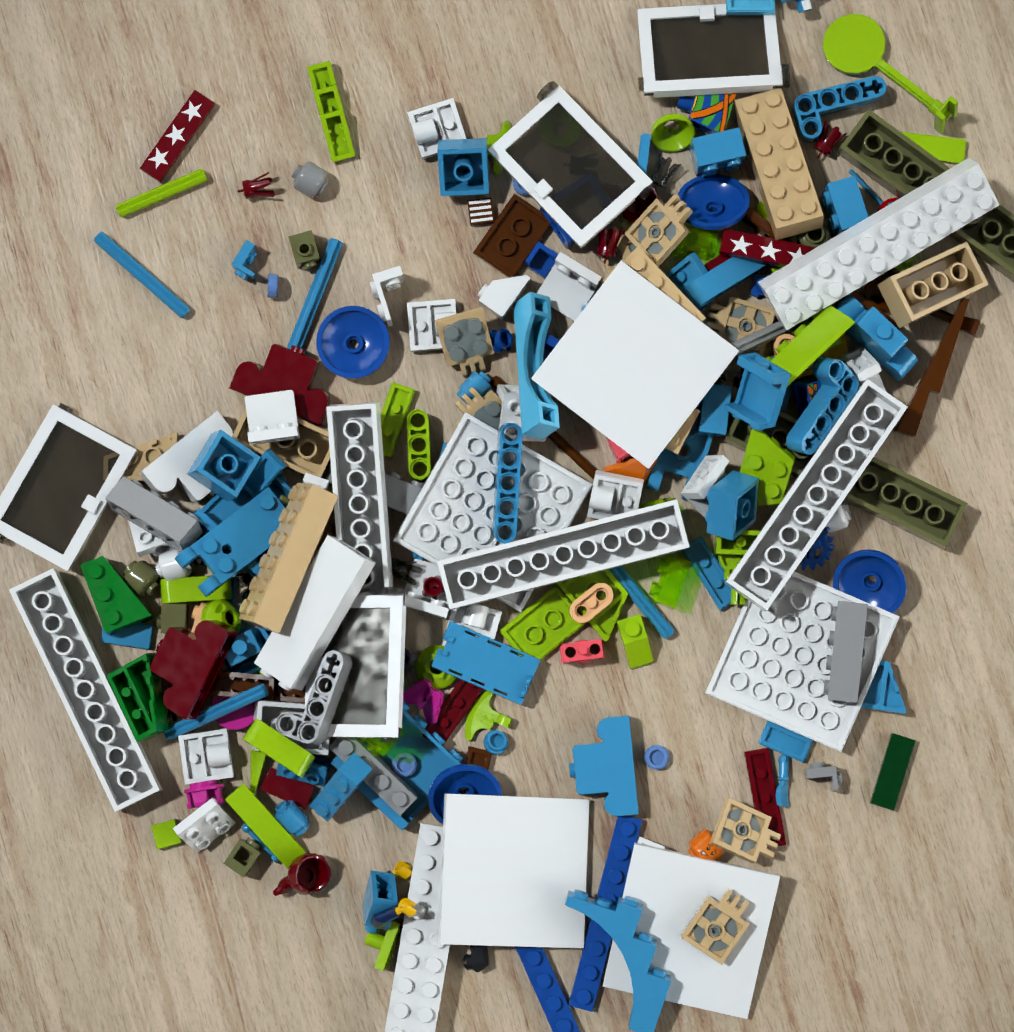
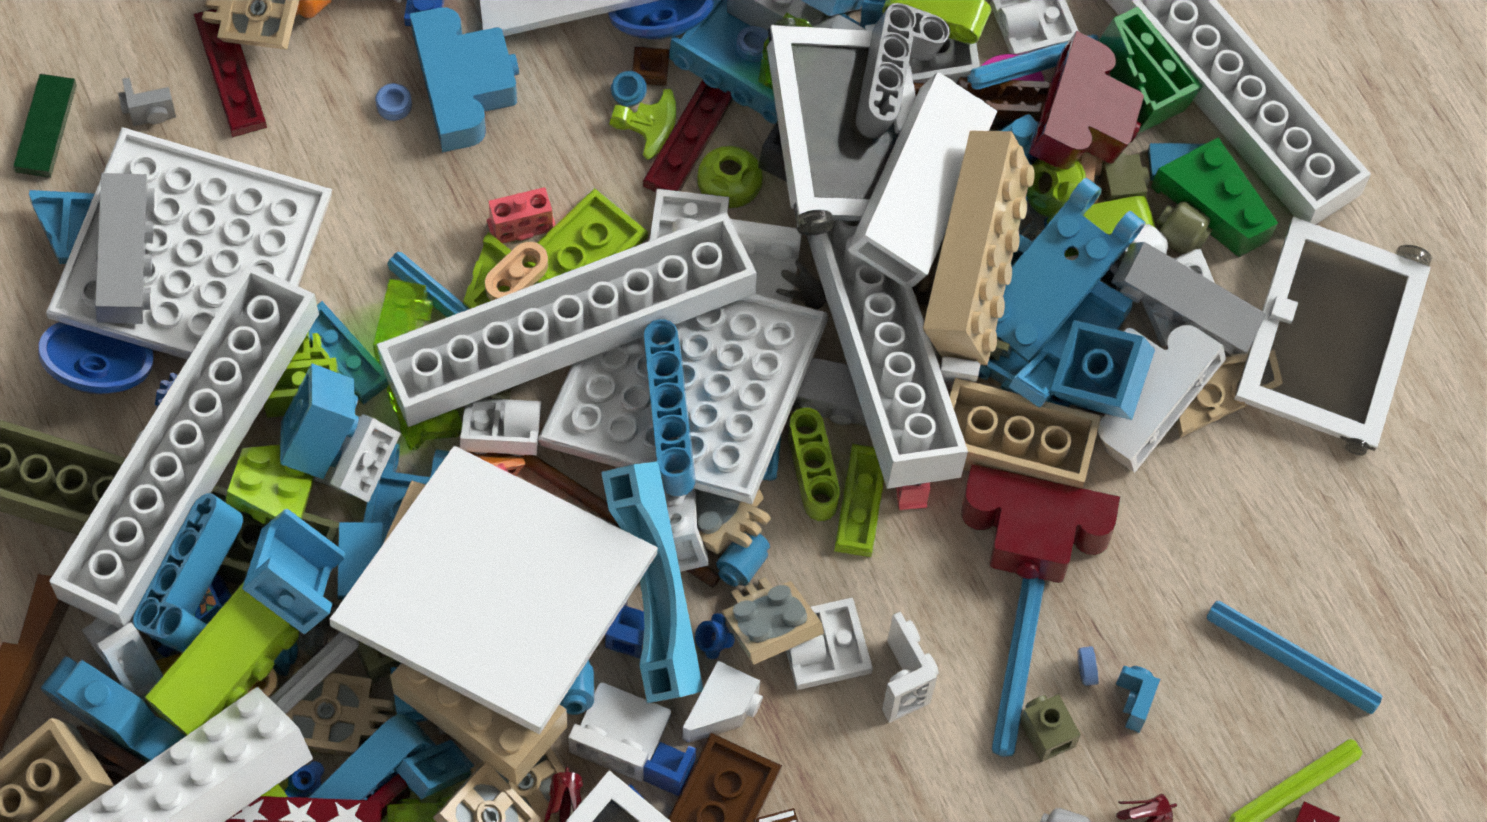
camera: 165 degrees right, 20 degrees down
white bracket [245,390,300,445] -> none
blue dish [316,306,390,379] -> none
dark pink animal [403,679,444,725] -> none
dark red piece [422,576,445,600] -> none
dark azure piece [430,621,540,705] -> none
lime slope [616,614,654,669] -> none
dark azure tile [758,721,813,763] -> none
dark azure piece [776,754,790,807] -> none

